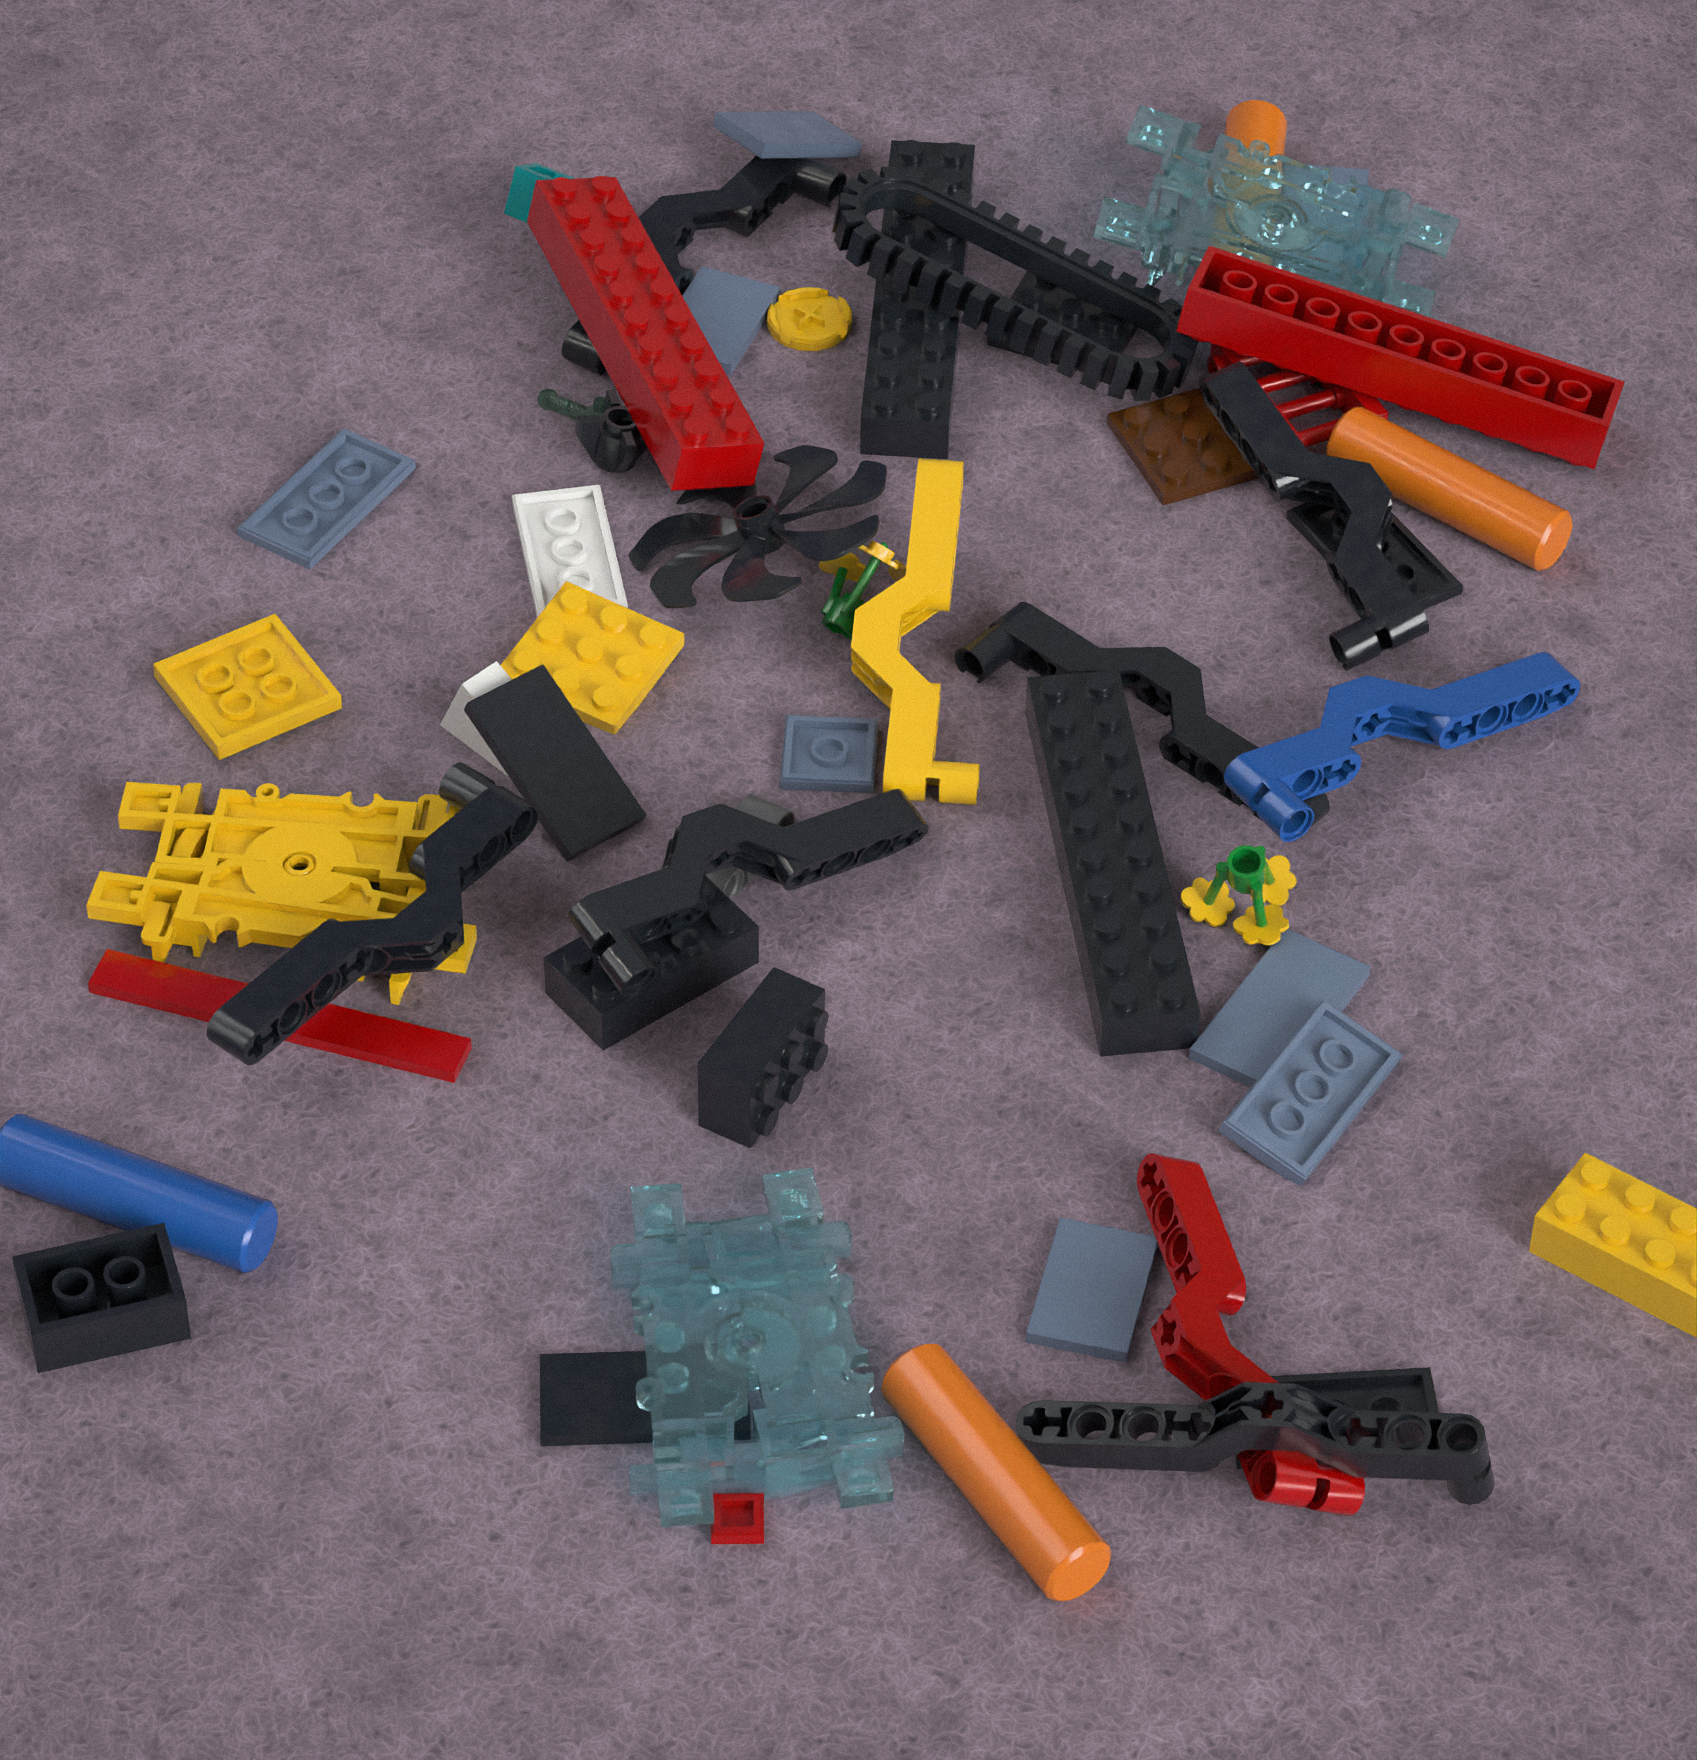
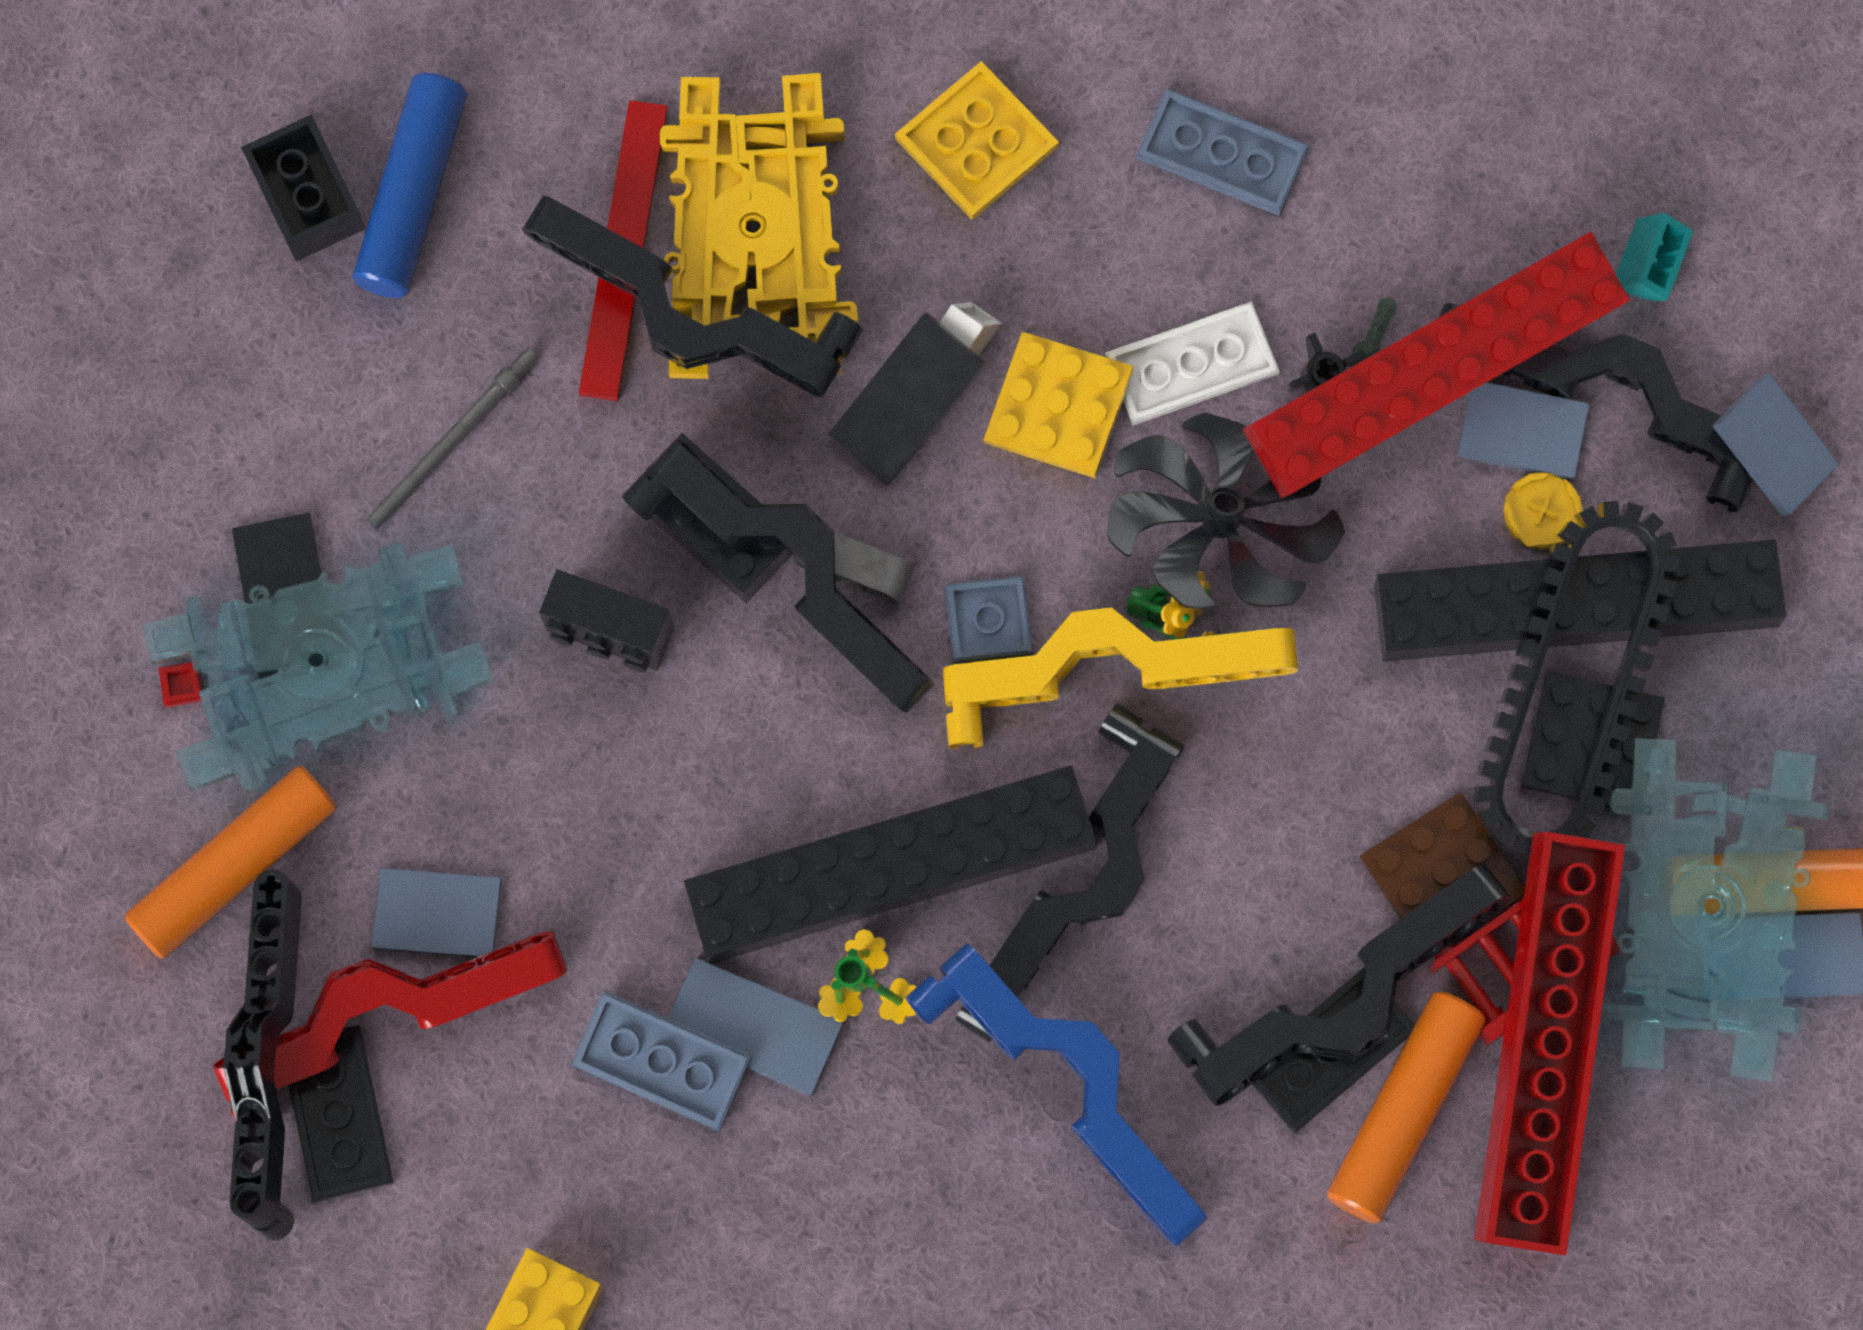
camera: 85 degrees right, 30 degrees up
none -> flat silver bar [367,347,539,528]

